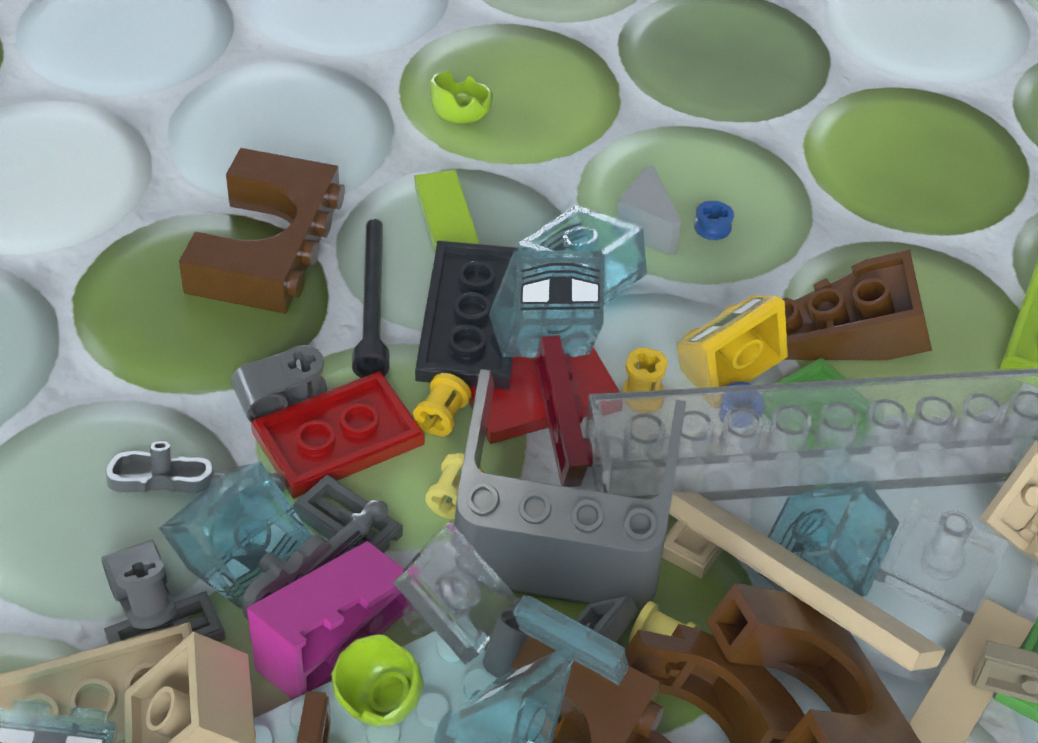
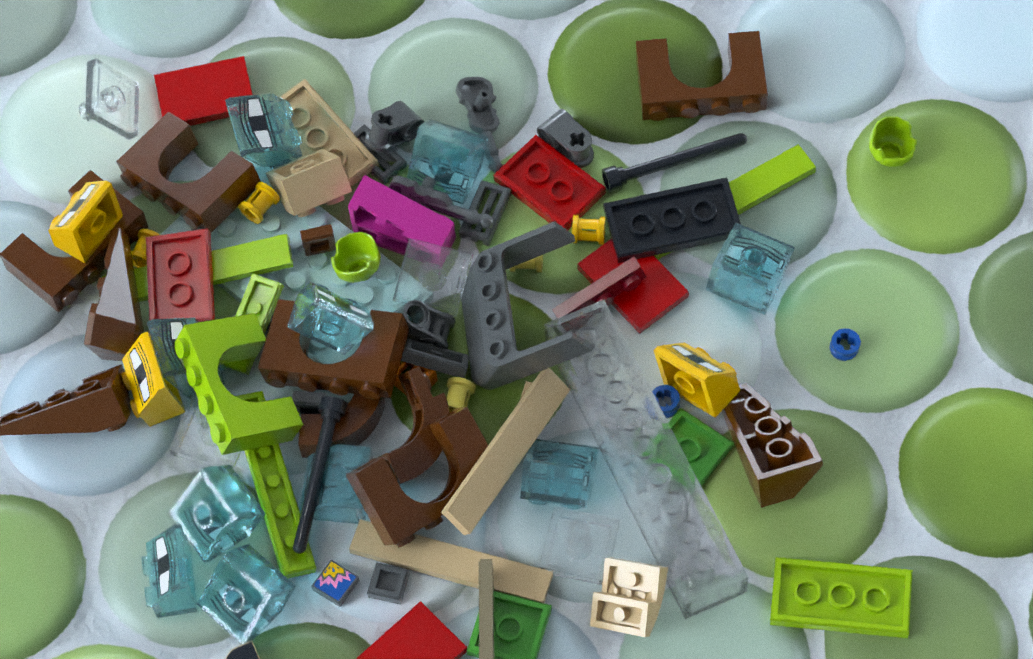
camera: 80 degrees right, 15 degrees up
clear light blue slope [489,251,605,358] -> none
clear light blue tile [513,595,629,685] -> none
light grey slope [615,166,681,255] -> none
yellow bush [622,347,668,410] -> none

